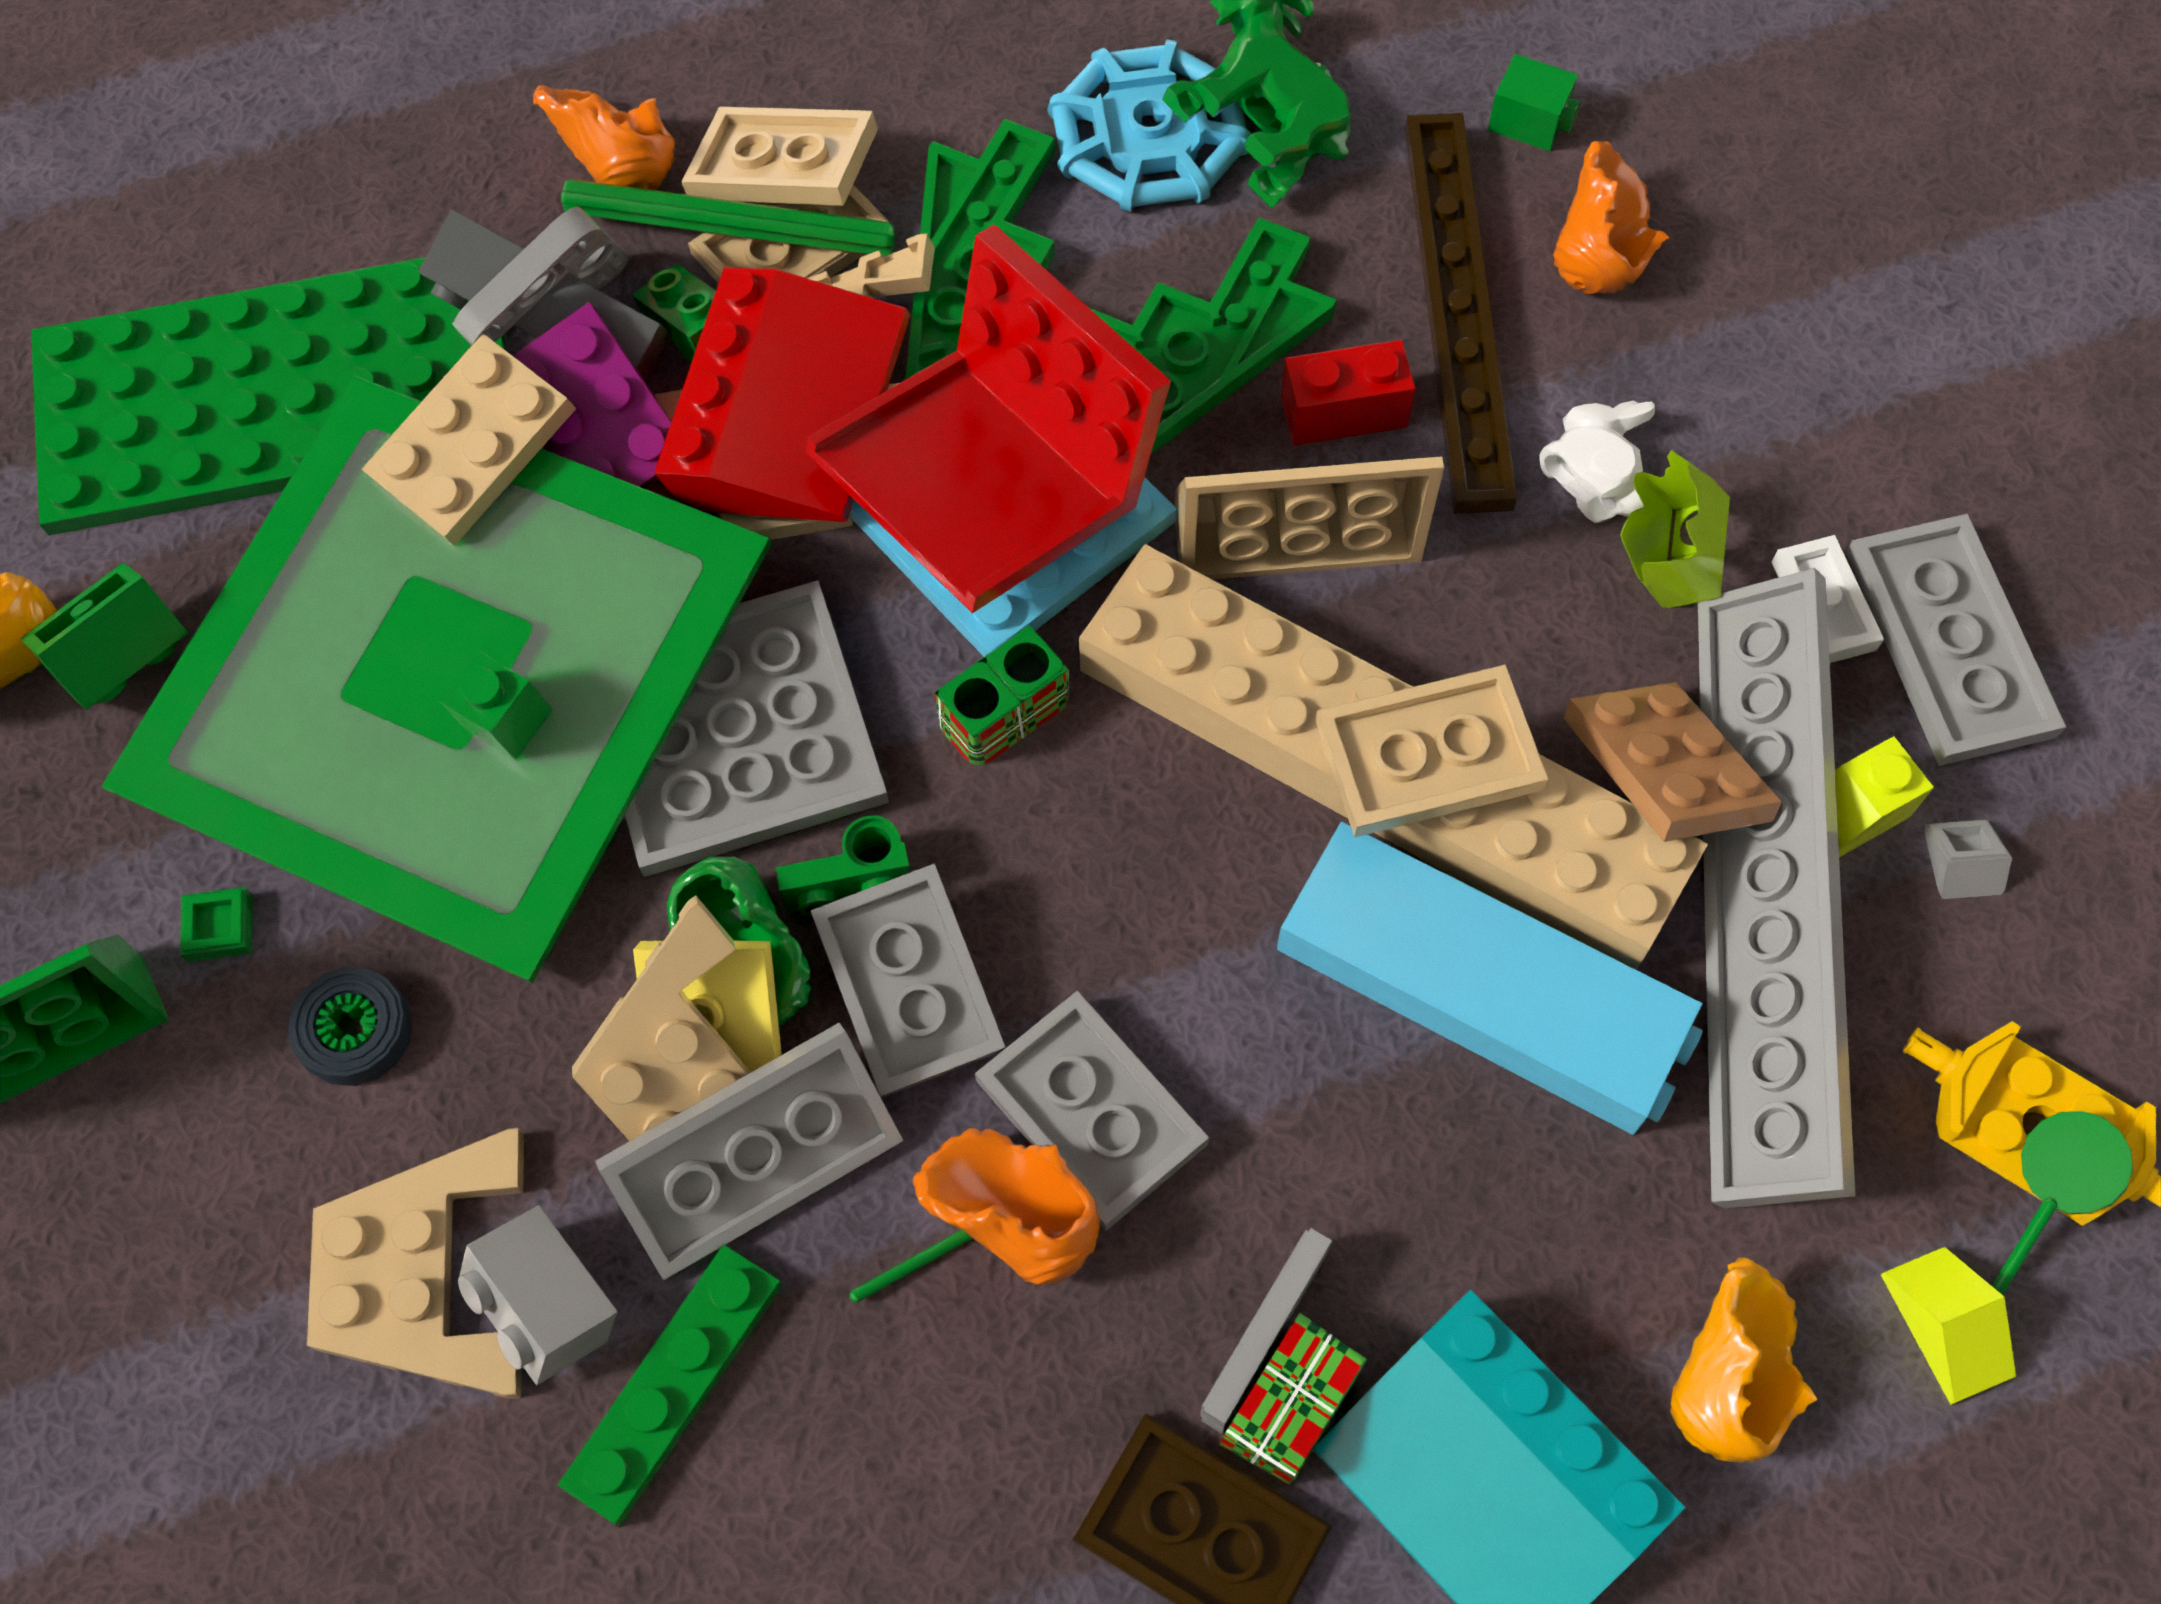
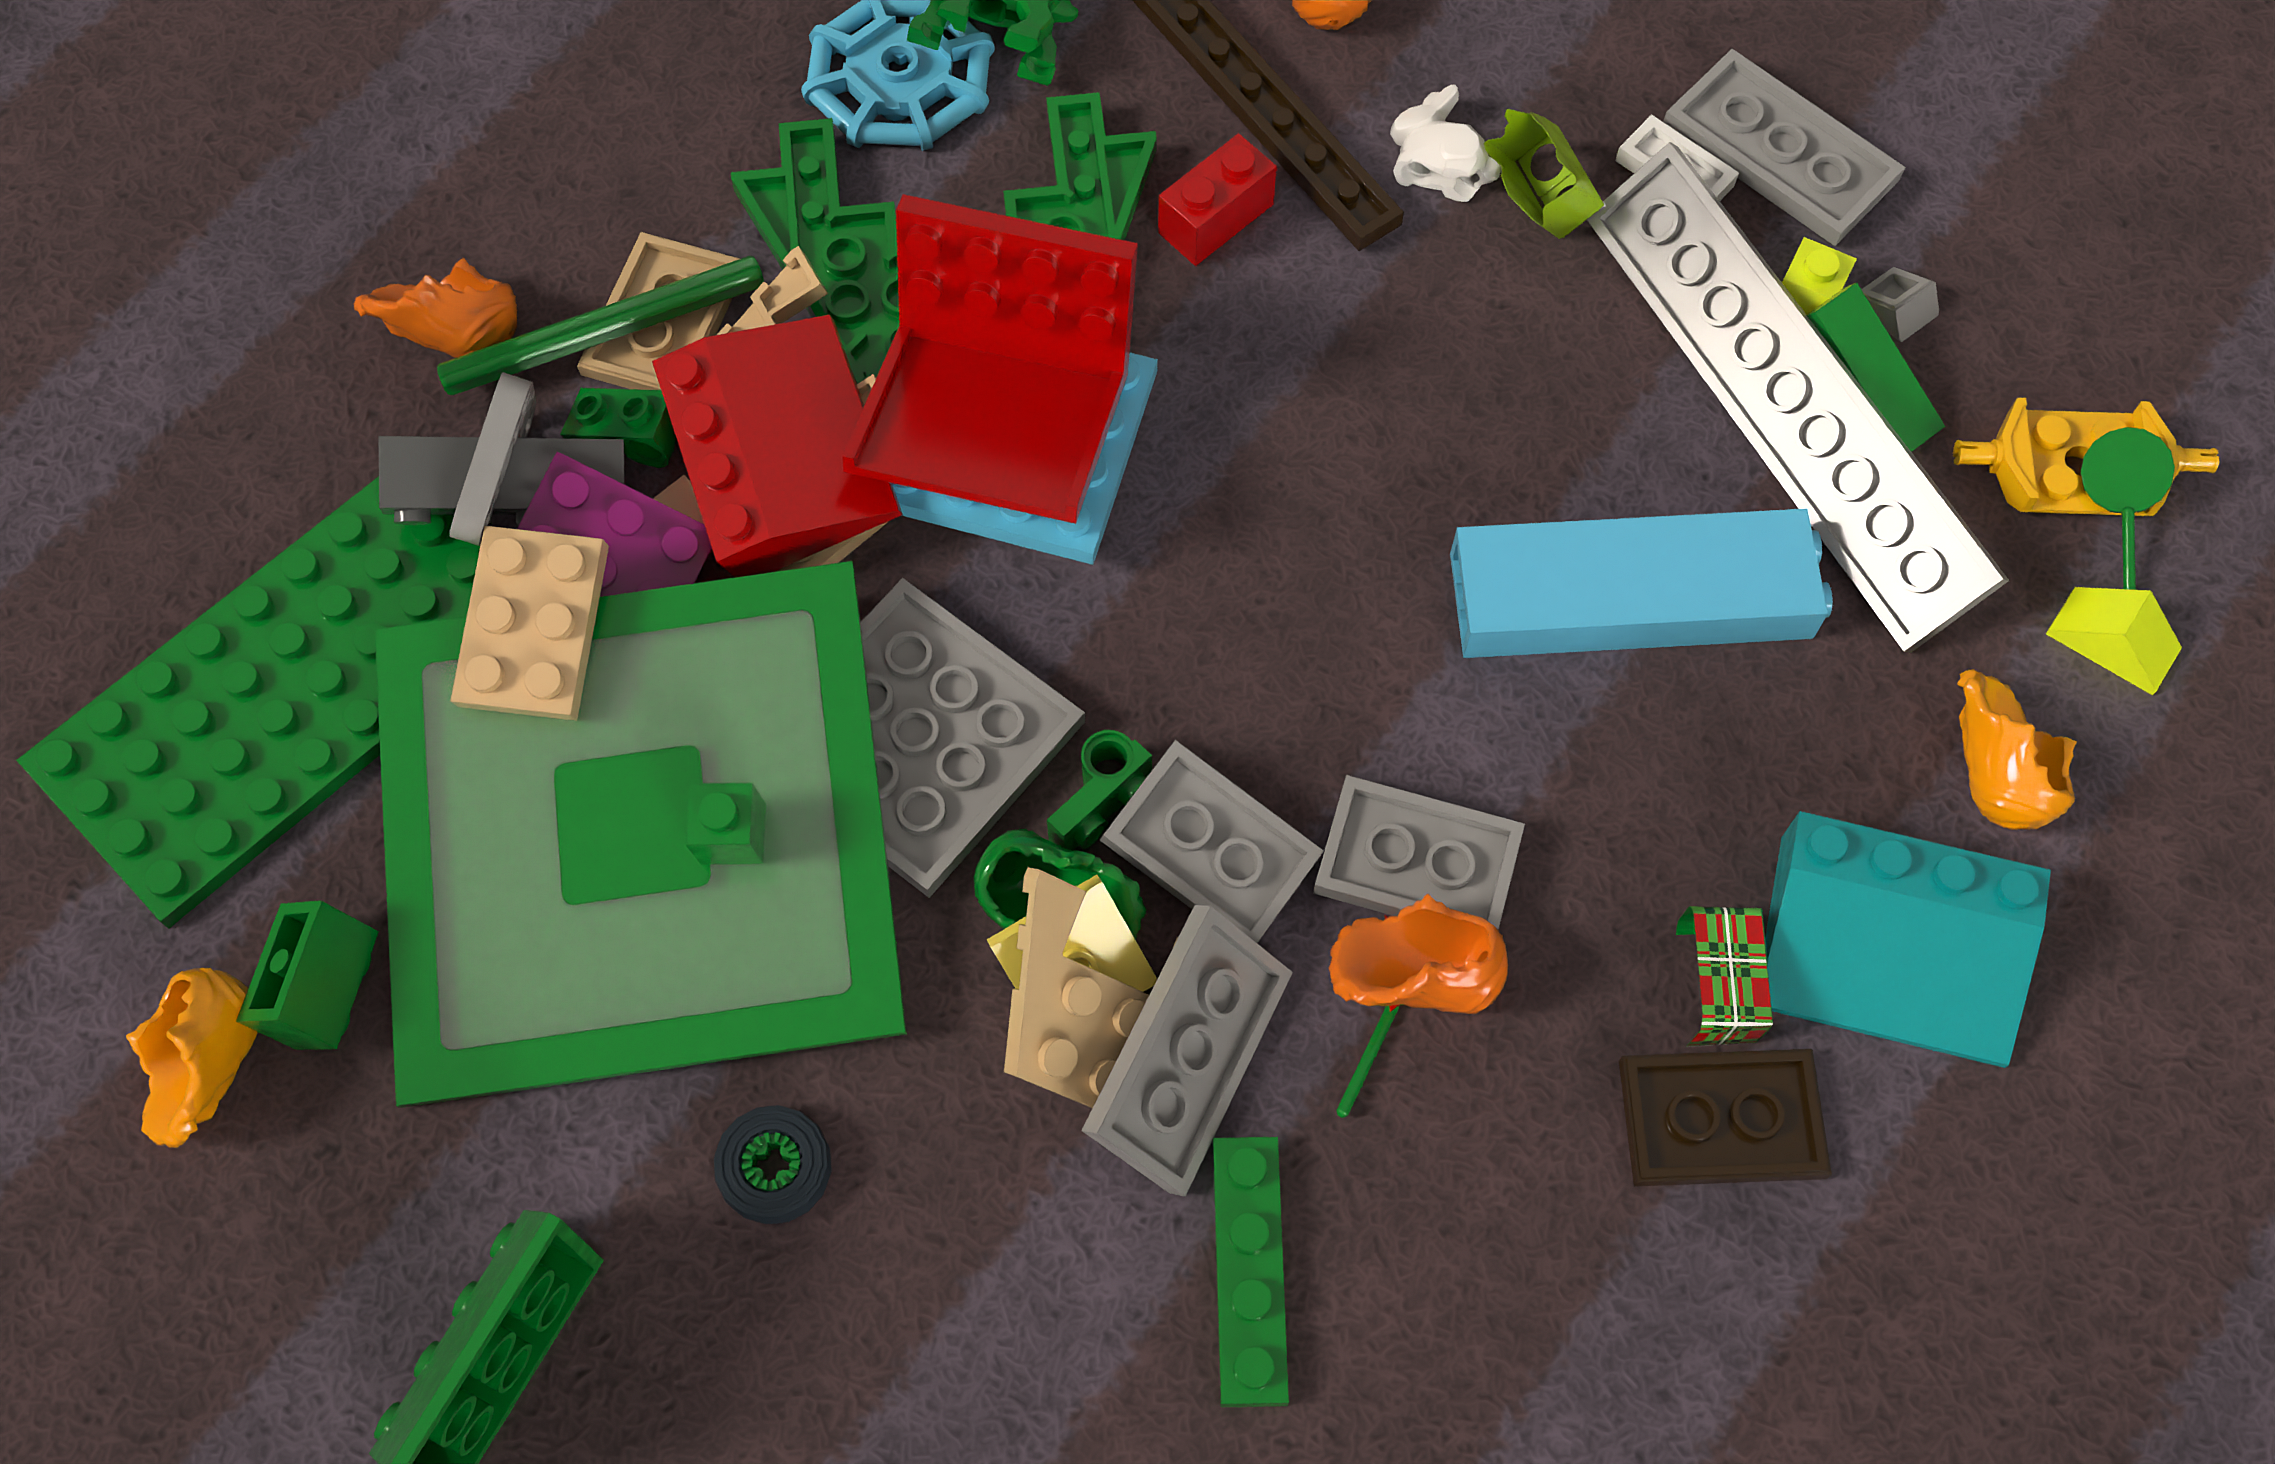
camera: 35 degrees left, 0 degrees up
green tile [180,887,253,962] -> none
tan wing [307,1128,524,1399] -> none
light grey brick [458,1205,618,1386] -> none
tan plate [681,107,878,206] -> none
piece [934,625,1069,765] -> none
tan brick [1079,544,1708,970] -> none
tan slope [1175,456,1444,579] -> none
light grey tile [1200,1228,1332,1434] -> none
tan plate [1316,665,1548,838] -> none
medium nougat plate [1563,682,1781,842] -> none
none -> green tile [1806,282,1945,452]

